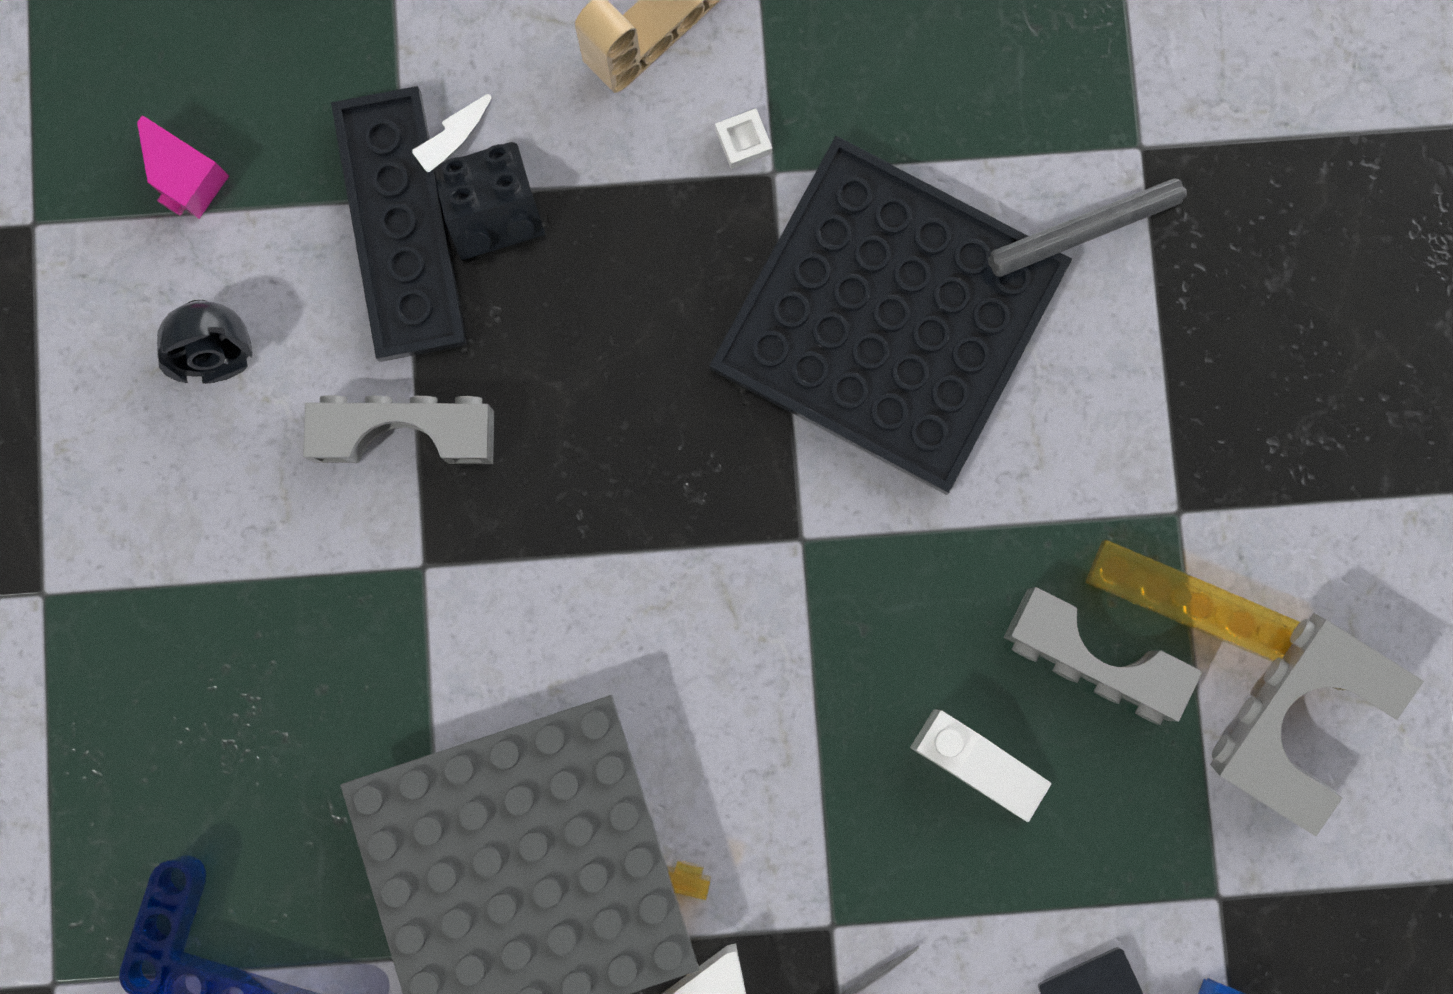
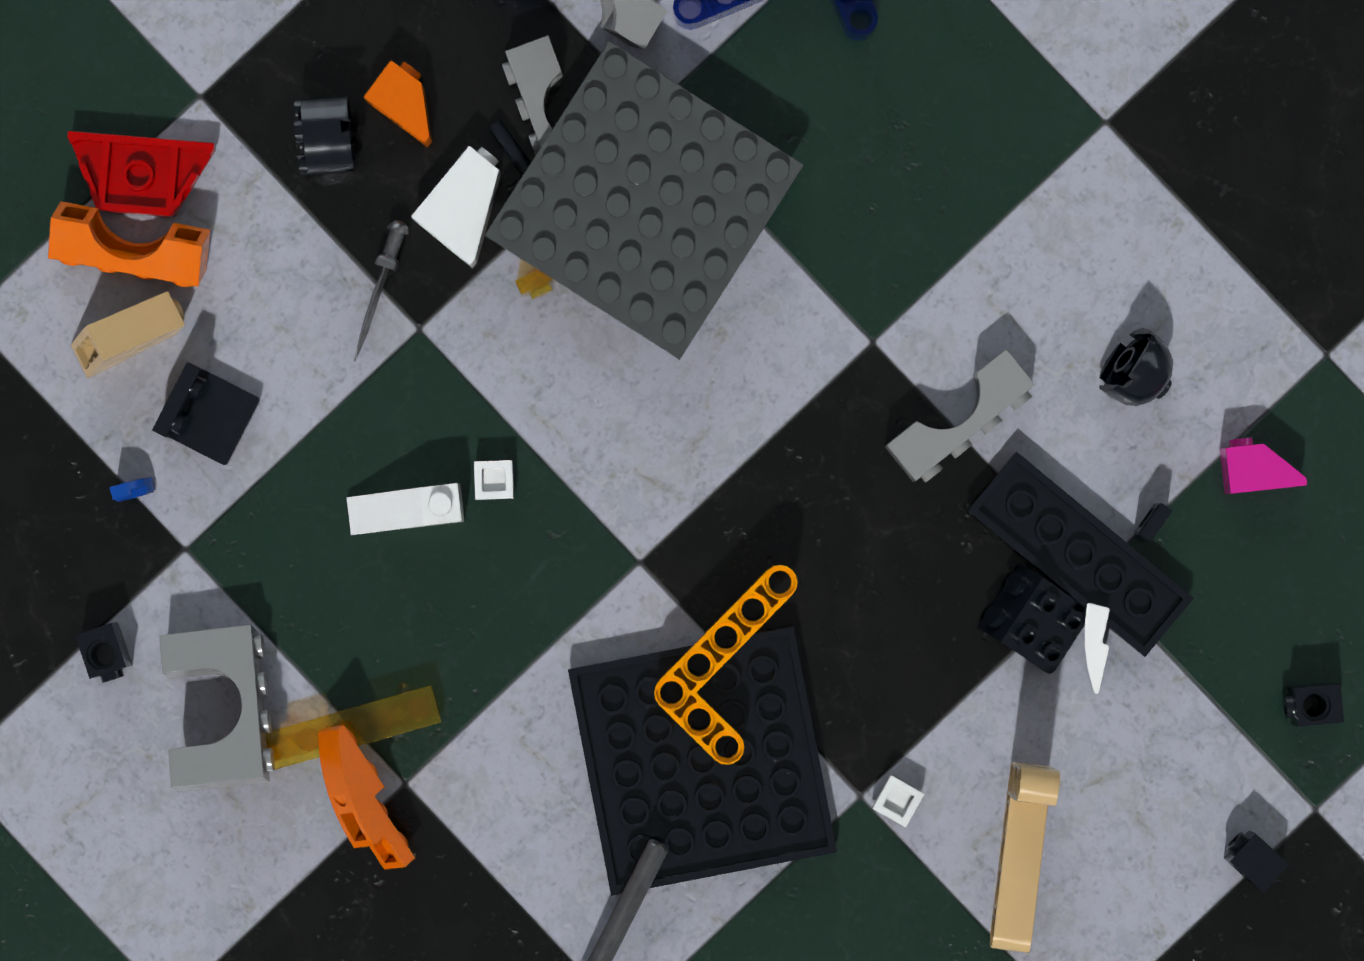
camera: 145 degrees right, 5 degrees up
light grey arch [1004,587,1202,725] -> none
none -> black brick [75,622,132,683]
none -> orange slope [318,724,415,870]
none -> white plate [474,460,514,500]
none -> light orange beam [654,565,798,765]
none -> black tile [1134,503,1173,542]

